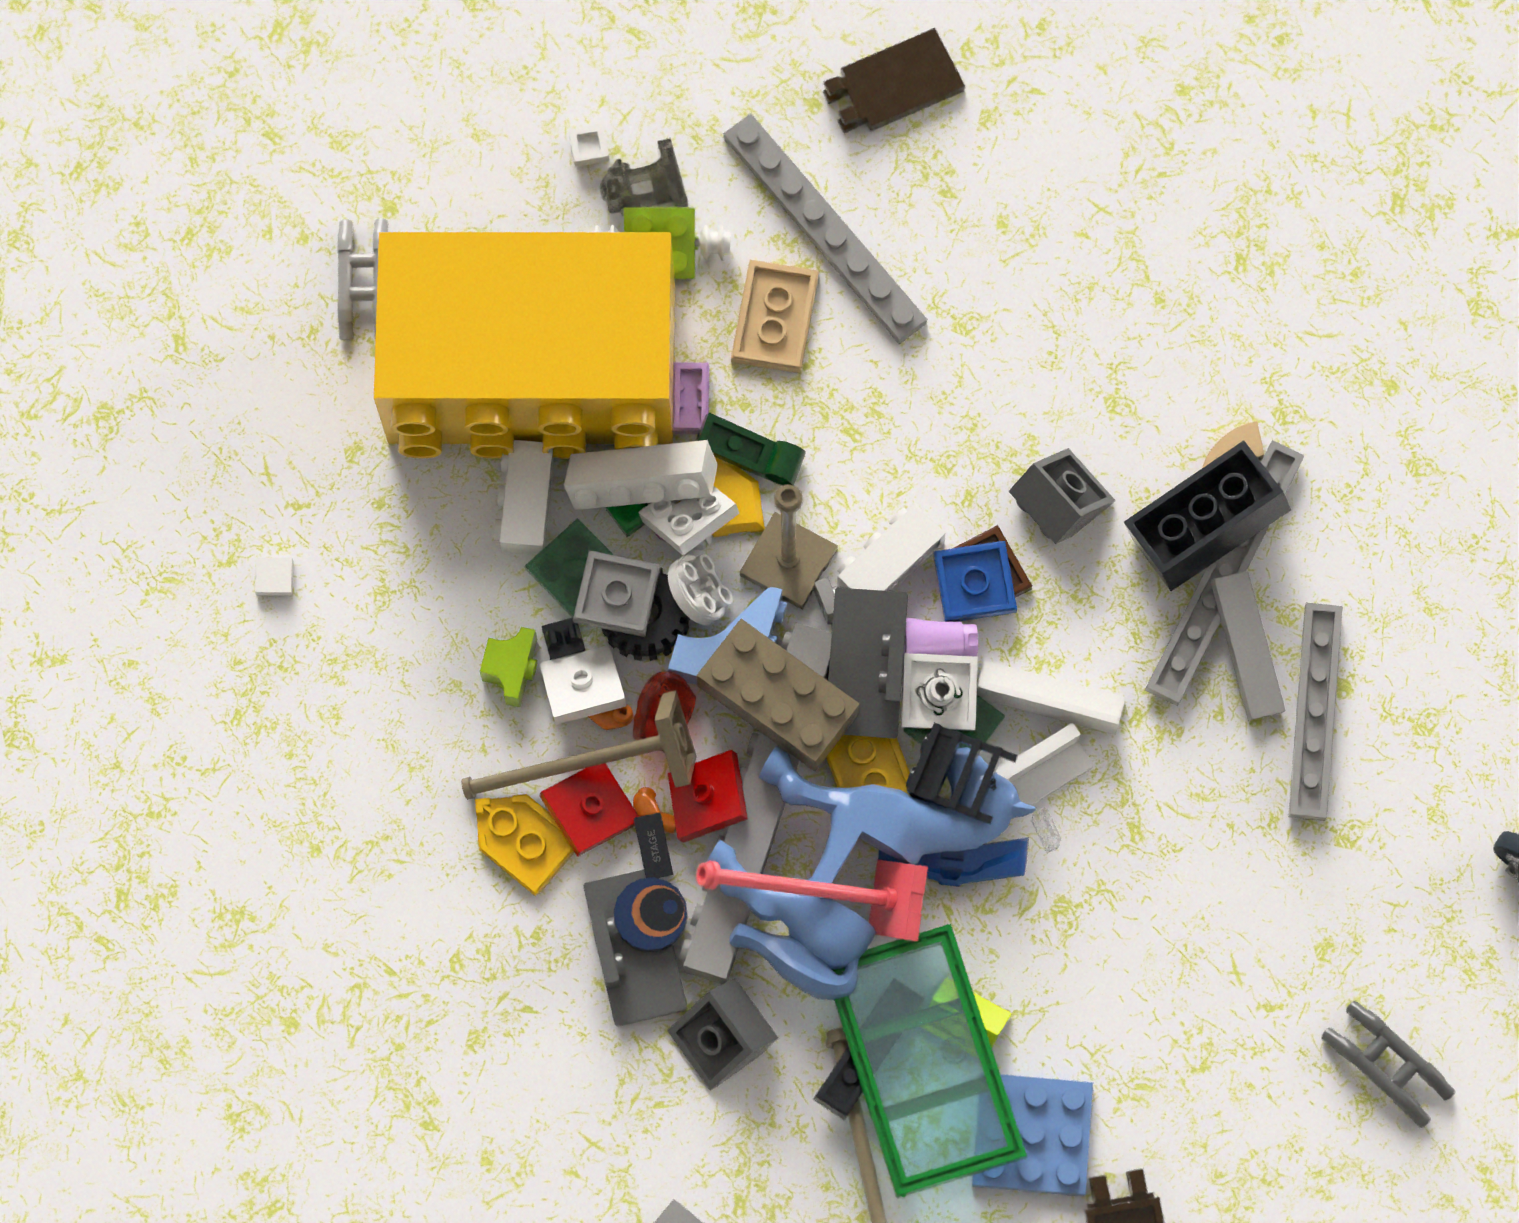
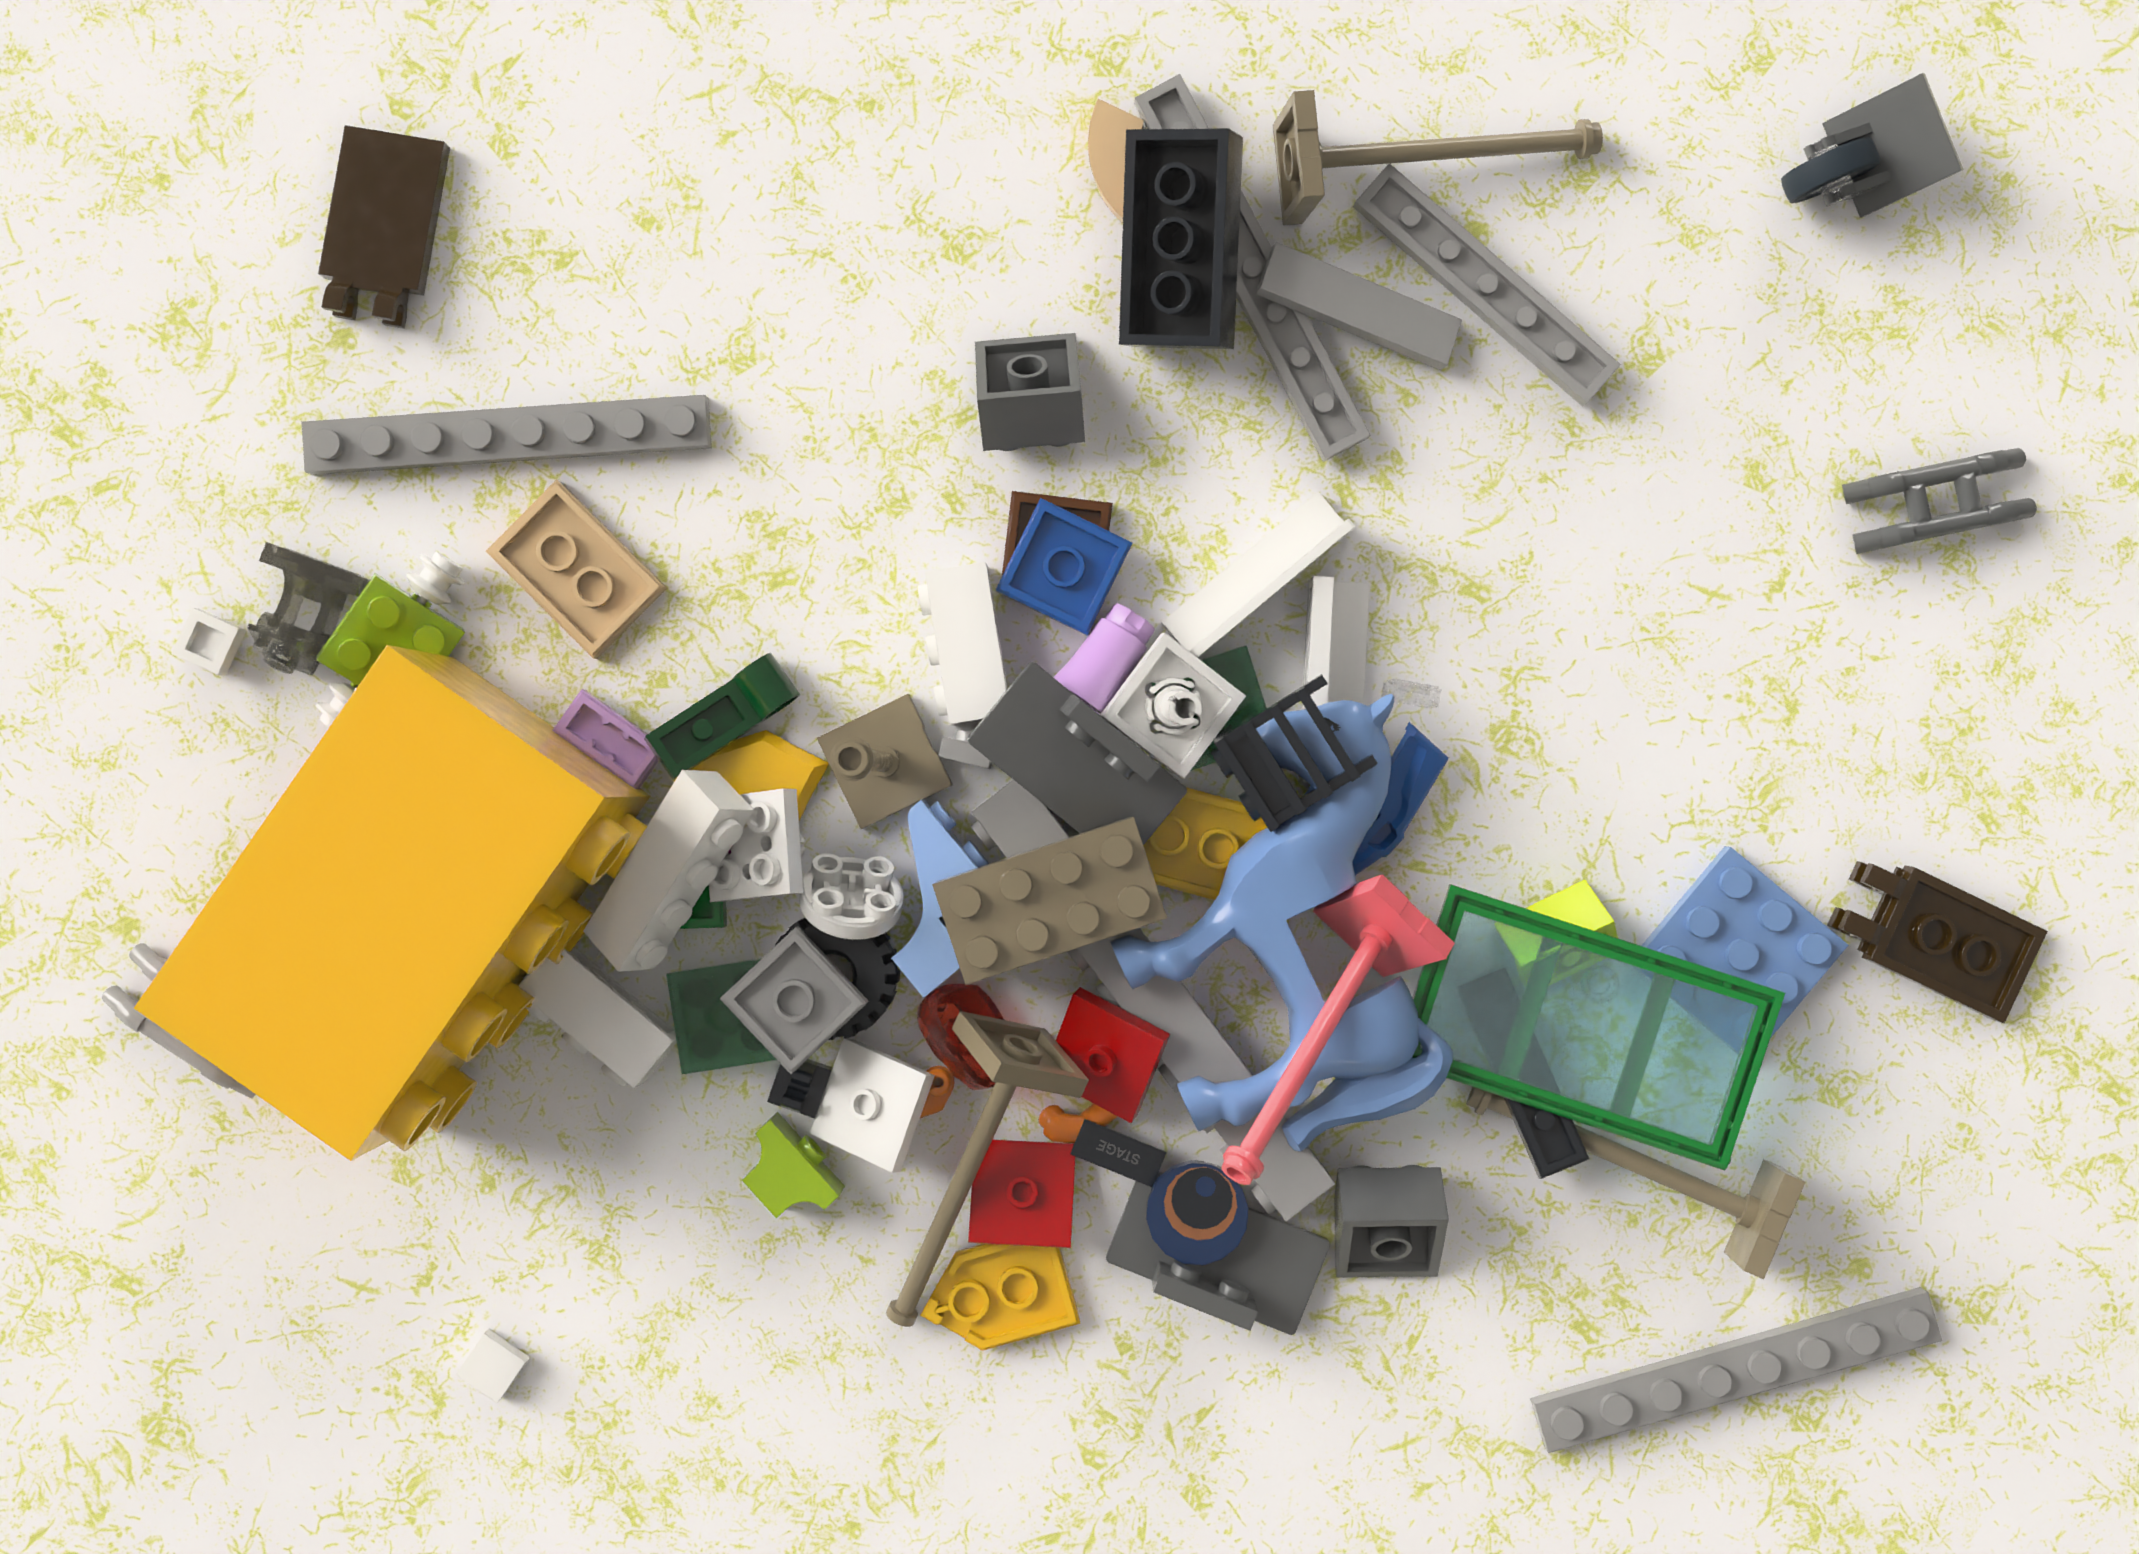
camera: 55 degrees left, 15 degrees up
none -> dark tan tile [1273,90,1603,225]

